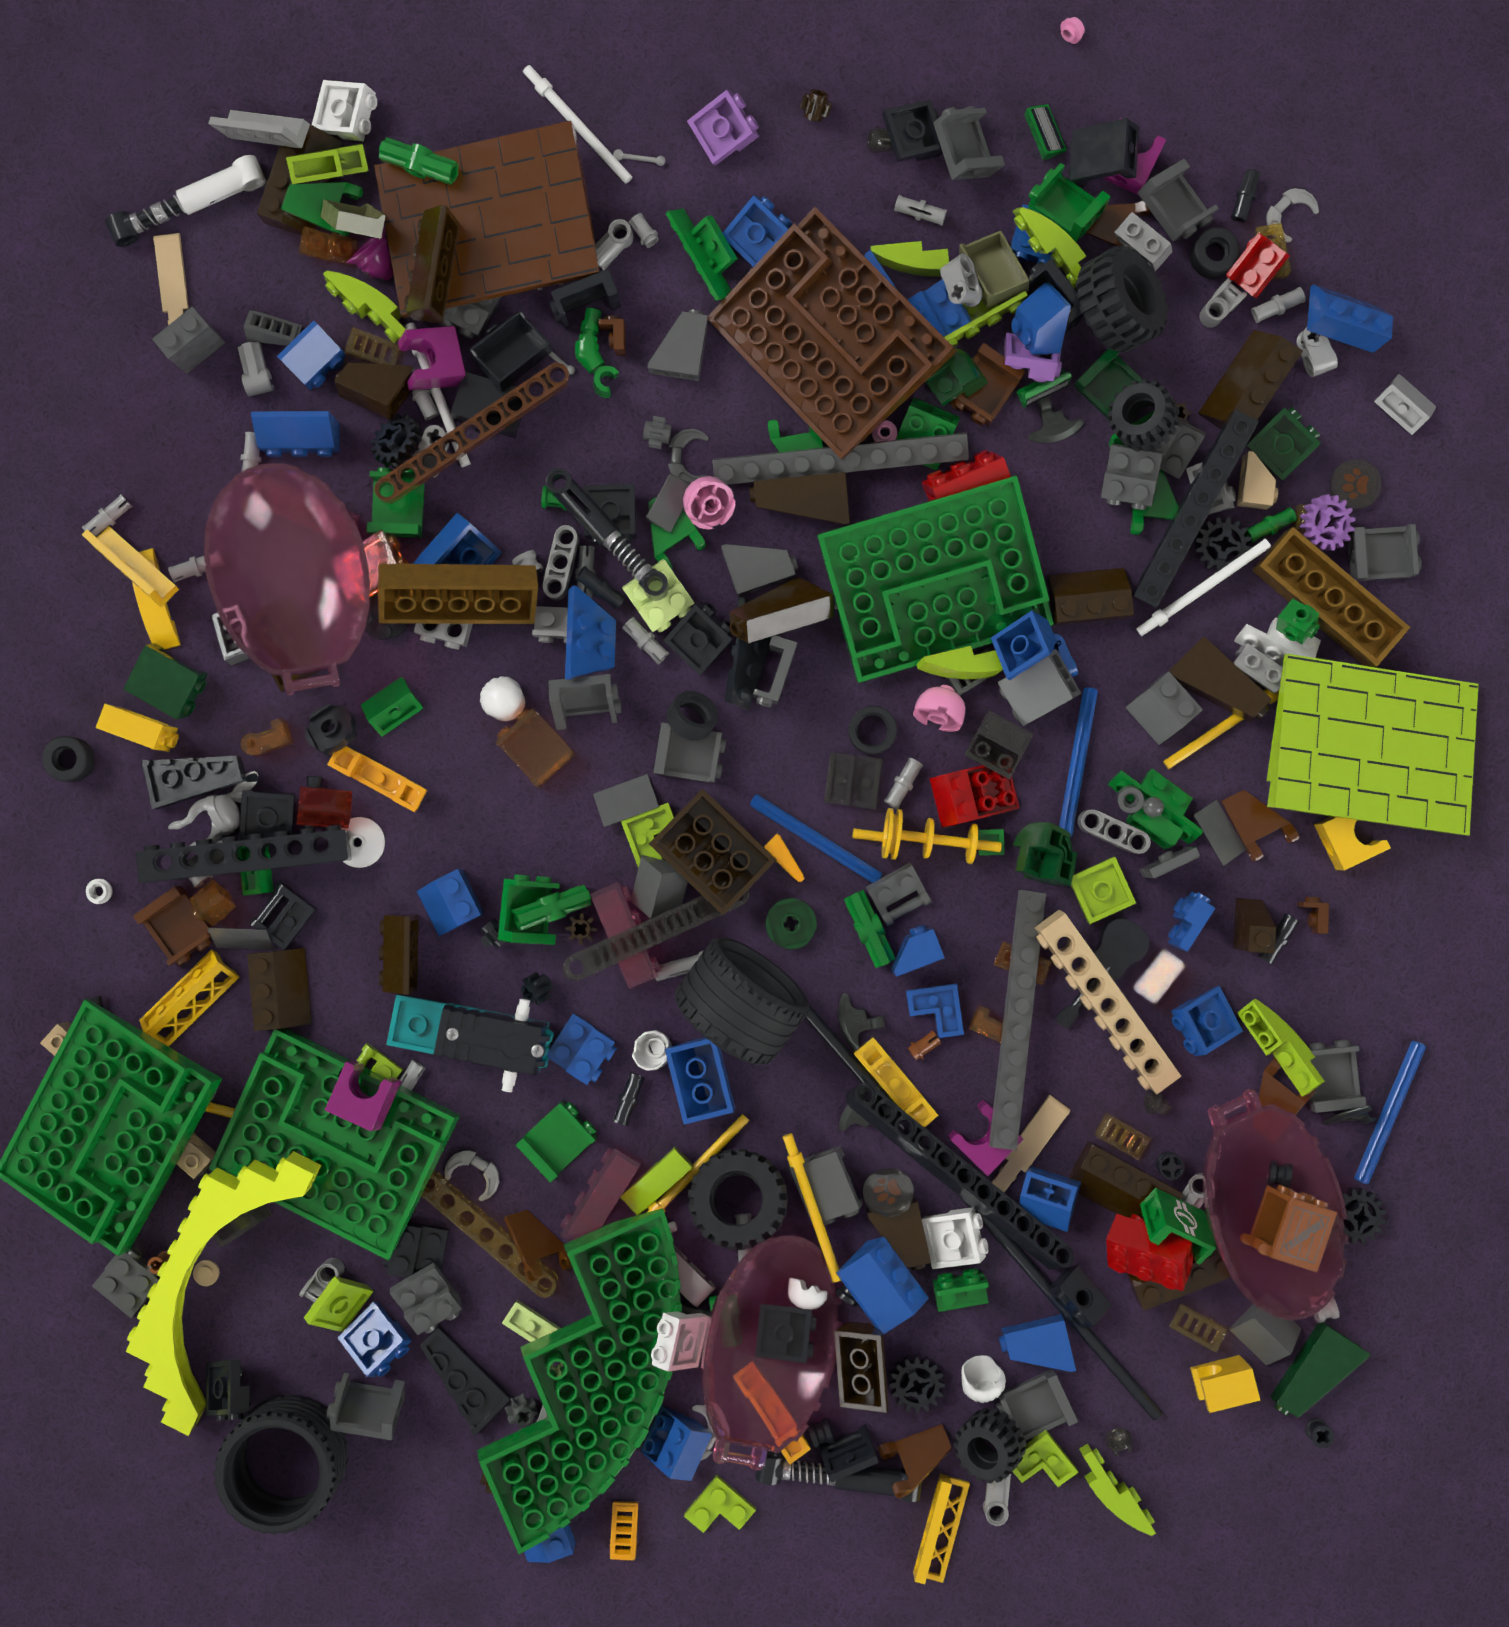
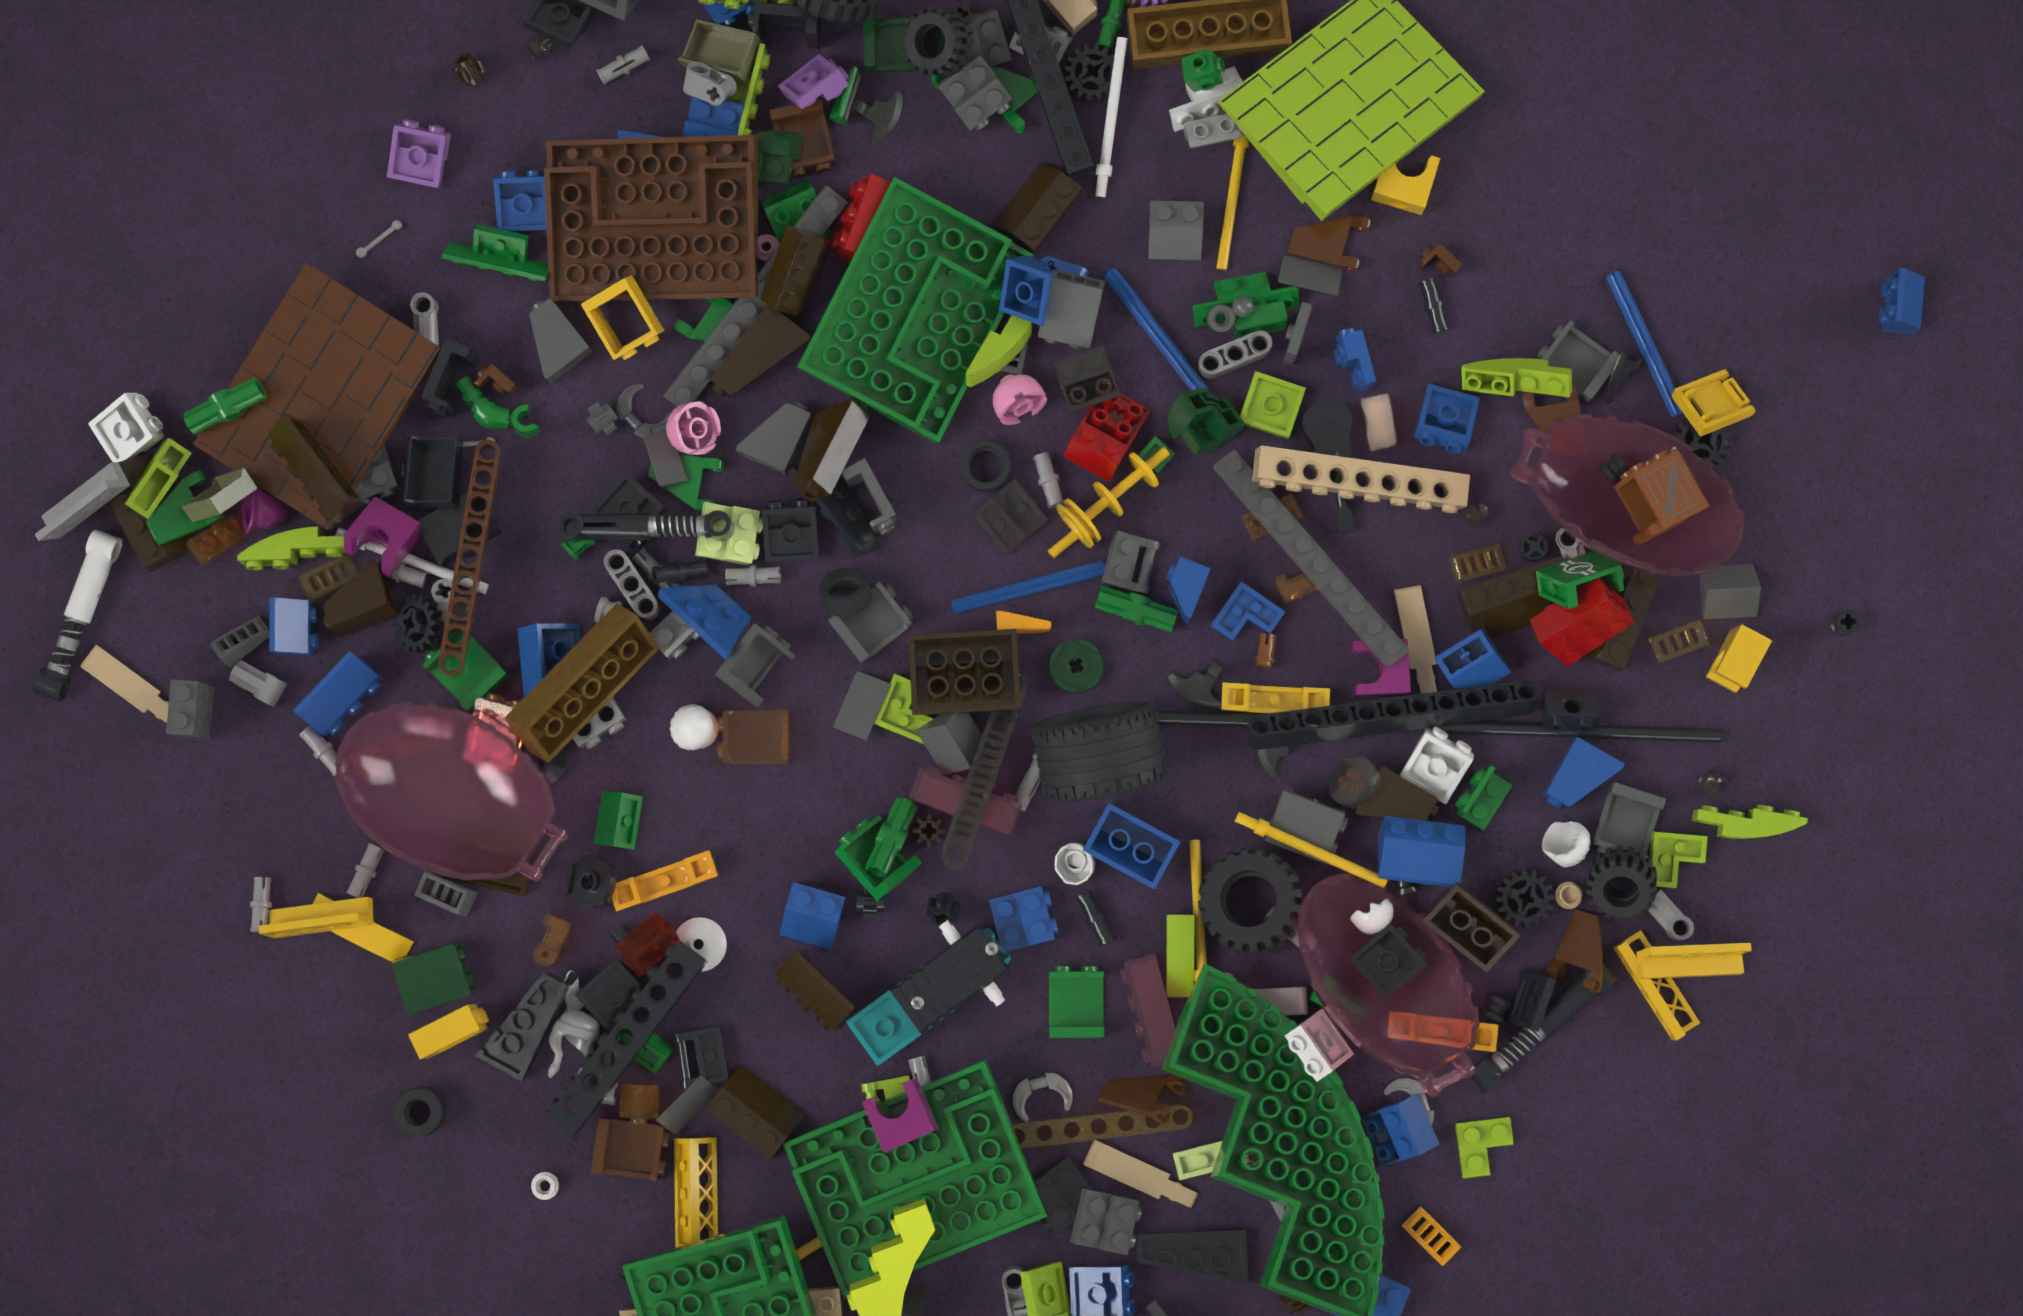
camera: 50 degrees left, 5 degrees down
dark grey gear [505,1393,538,1428] -> none
white bar [523,65,632,184] -> none
light grey pin [629,213,659,248] -> none
lime slope [870,241,949,277] -> none
blue slope [1011,282,1071,355] -> none
dark brown slope [1168,636,1272,722] -> none
dark brown slope [1233,898,1276,953] -> none
dark green slope [1270,1322,1370,1418] -> none
light grey wheel [1309,1293,1339,1323] -> none
none -> yellow window [581,275,665,360]
none -> dark brown slope [760,225,833,316]
none -> tan piece [1083,1139,1198,1208]
none -> tan plate [1555,882,1582,909]
none -> yellow fence [1636,943,1752,979]
none -> yellow container [1671,369,1756,437]

